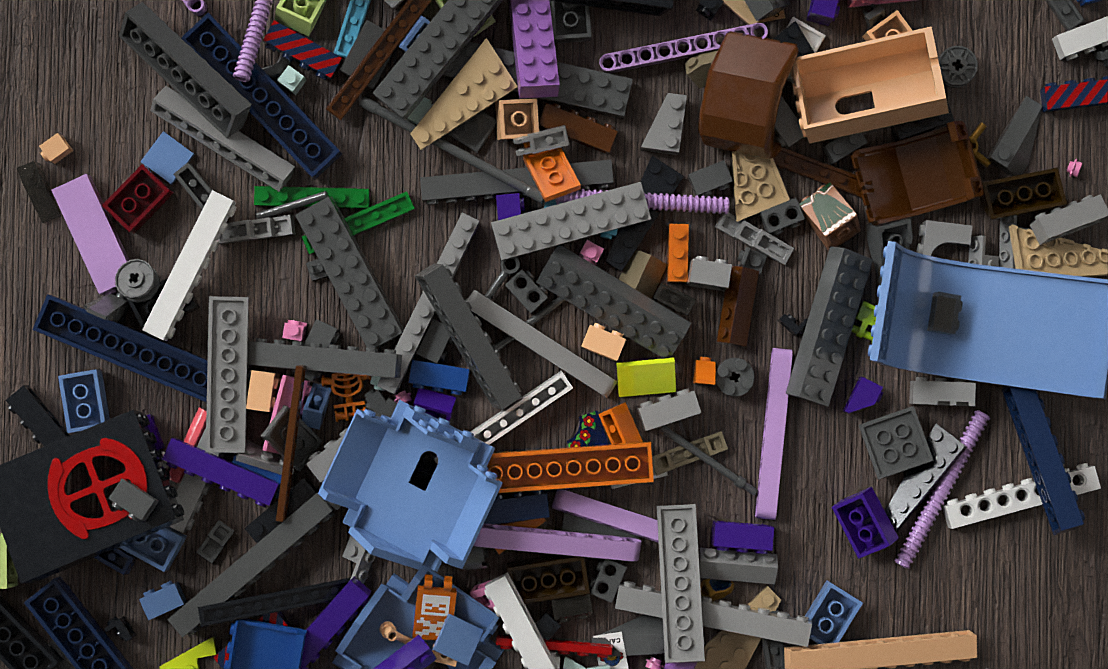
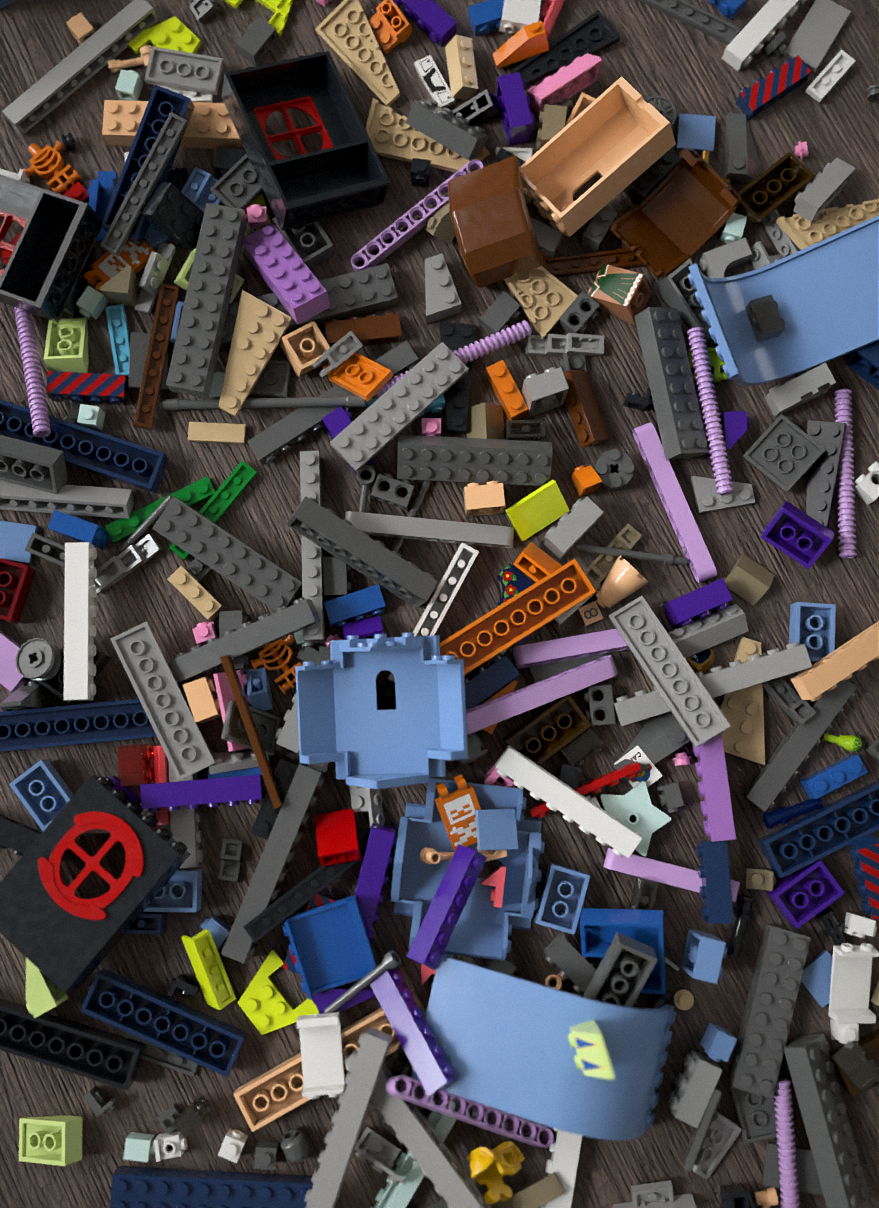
camera: 30 degrees left, 5 degrees down
dark grey brick [108,478,159,522] -> none
none -> blue brick [48,510,109,550]
none -> clear red brick [117,744,154,786]
none -> tan brick [167,566,226,622]
none -> neon yellow panel [181,929,236,1010]
none -> tan tile [188,422,246,444]
none -> red brick [314,809,361,867]
none -> dark tan brick [535,104,567,150]
none -> light nougat tile [578,601,603,627]
none -> light nougat cone [596,555,648,608]
none -> medium blue tile [676,113,716,154]
none -> lavender piece [687,327,734,495]
none -> light grey wing [691,476,755,514]
none -> light aqua brick [720,213,747,244]
none -> dark tan slope [724,554,775,606]

